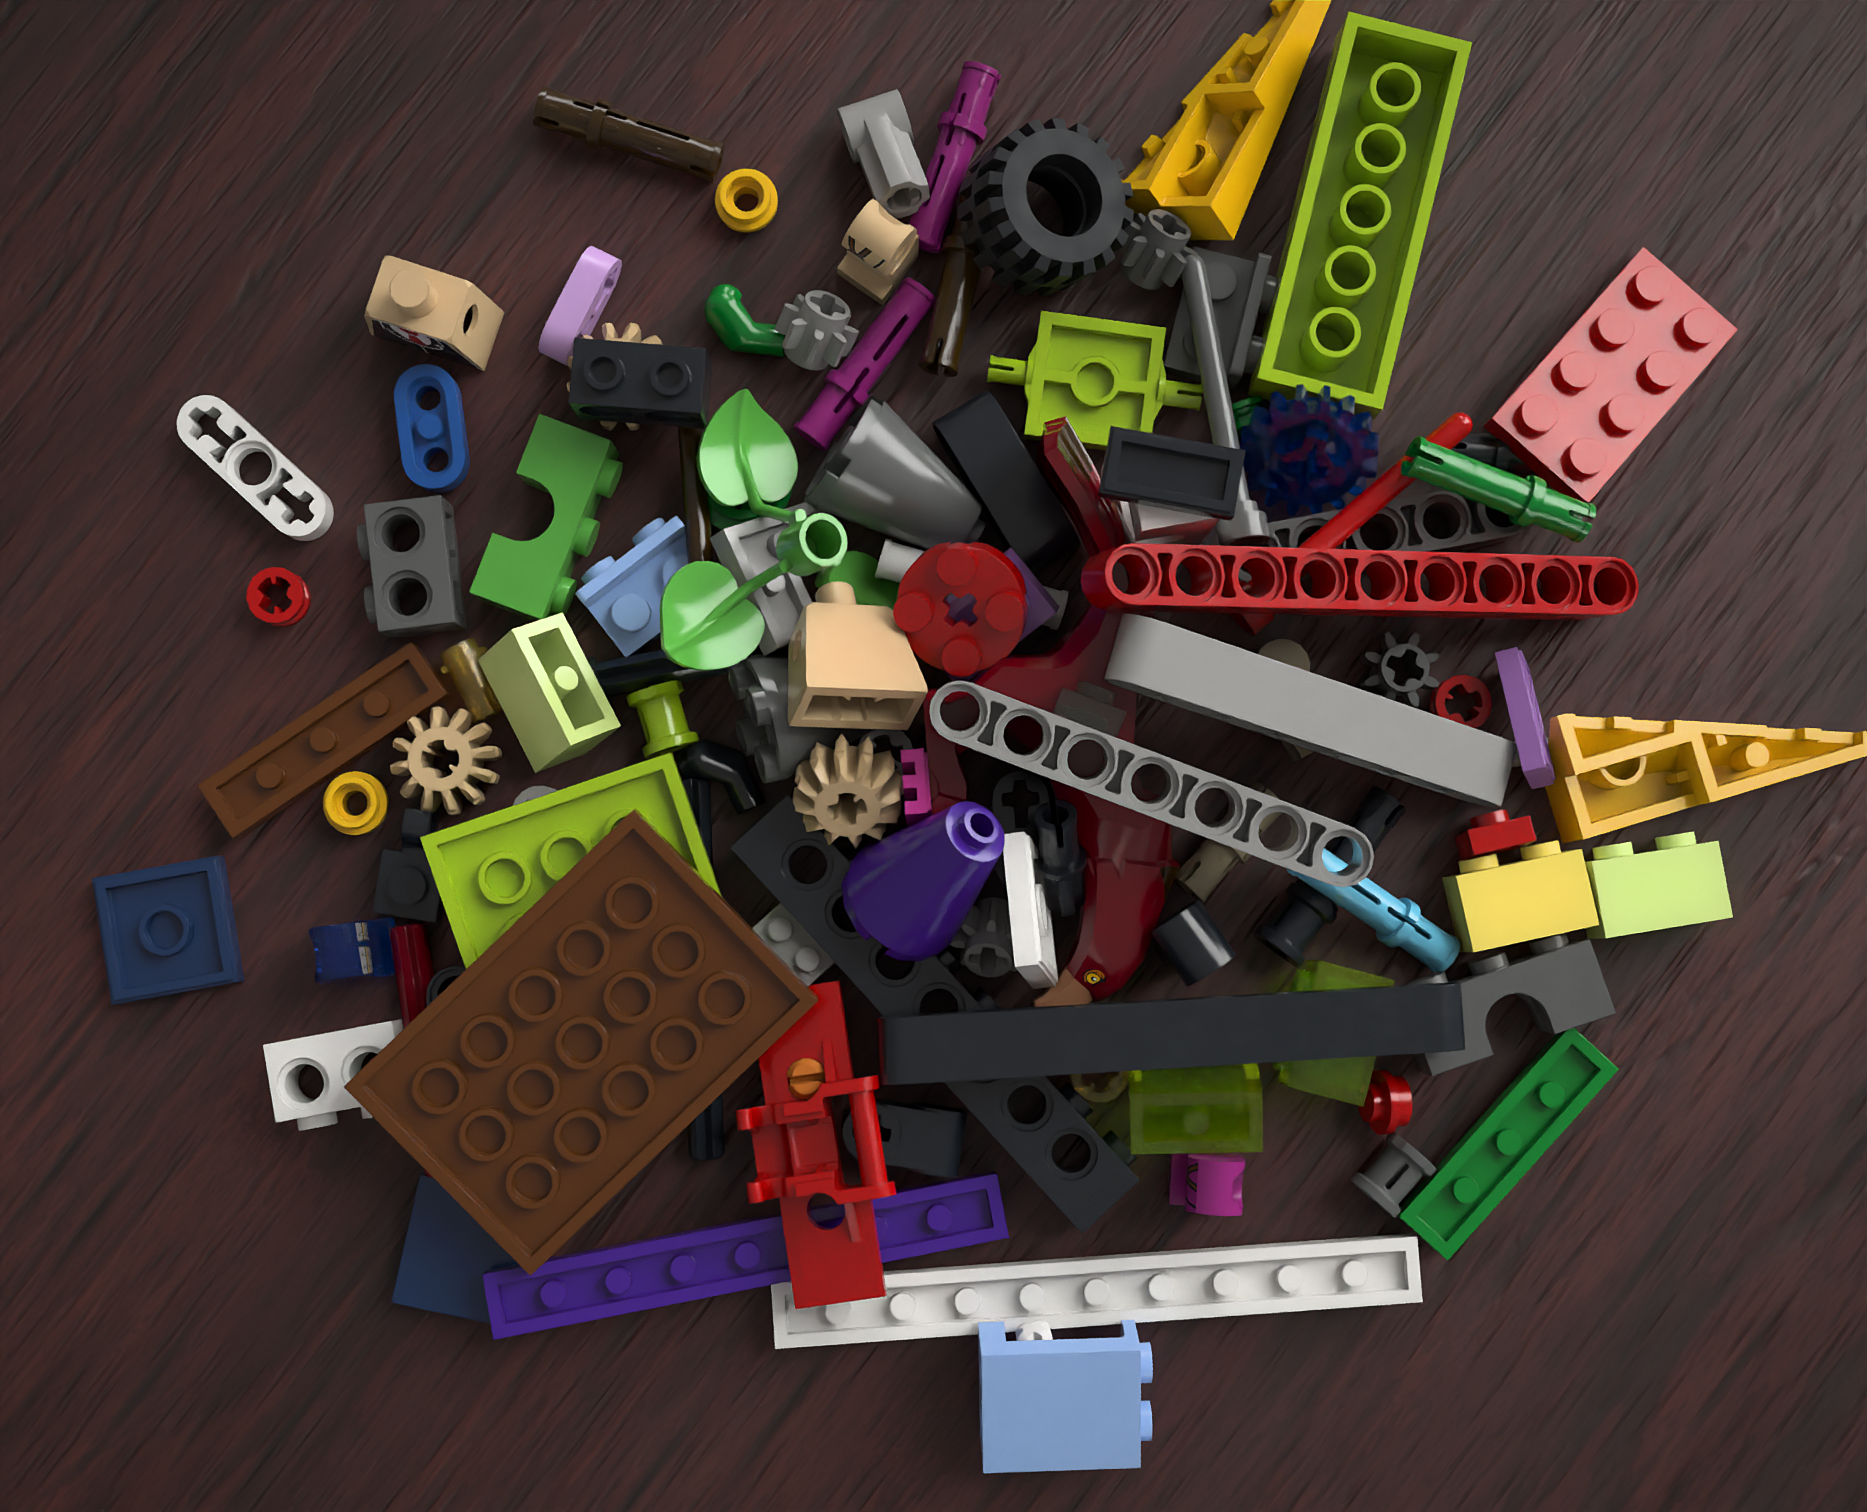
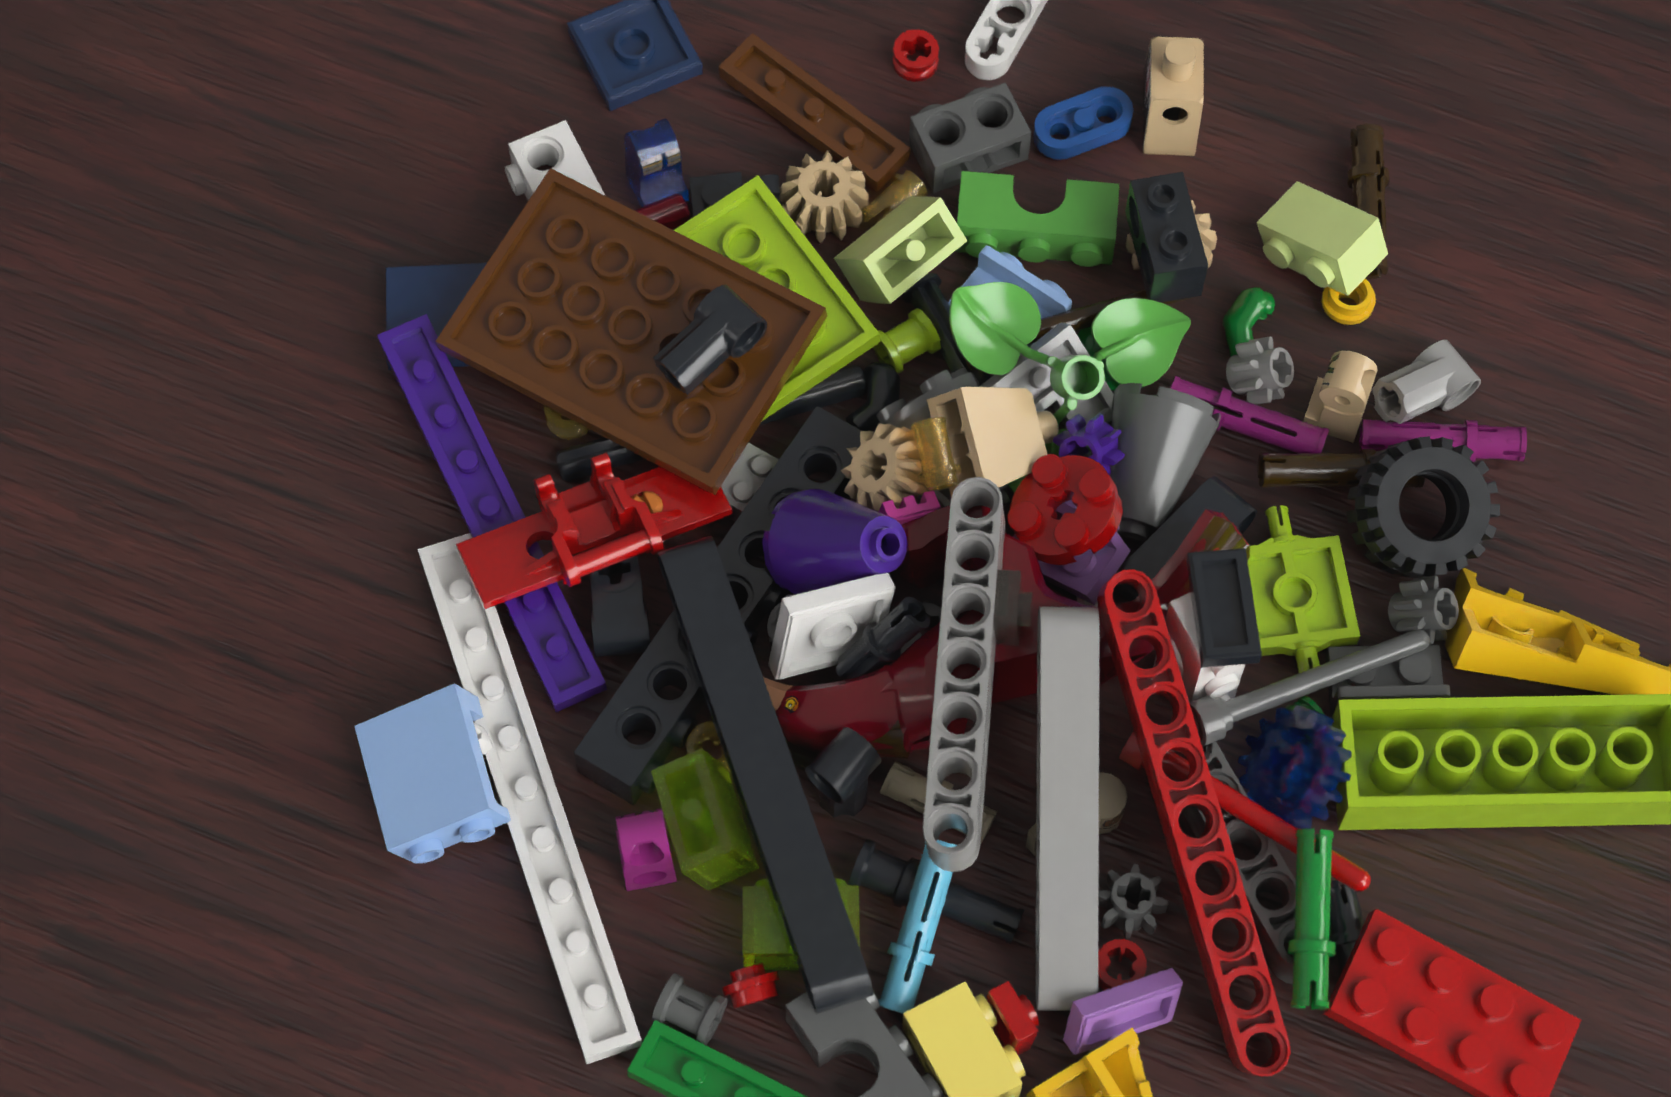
camera: 80 degrees right, 20 degrees down
yellow plate [323,771,389,835] -> none
lavender beam [538,246,622,366] -> none
none -> black piece [653,285,767,395]
none -> clear yellow pin [911,417,962,491]
none -> dark purple gear [1052,413,1125,475]
none -> yellowish green brick [1257,181,1388,296]

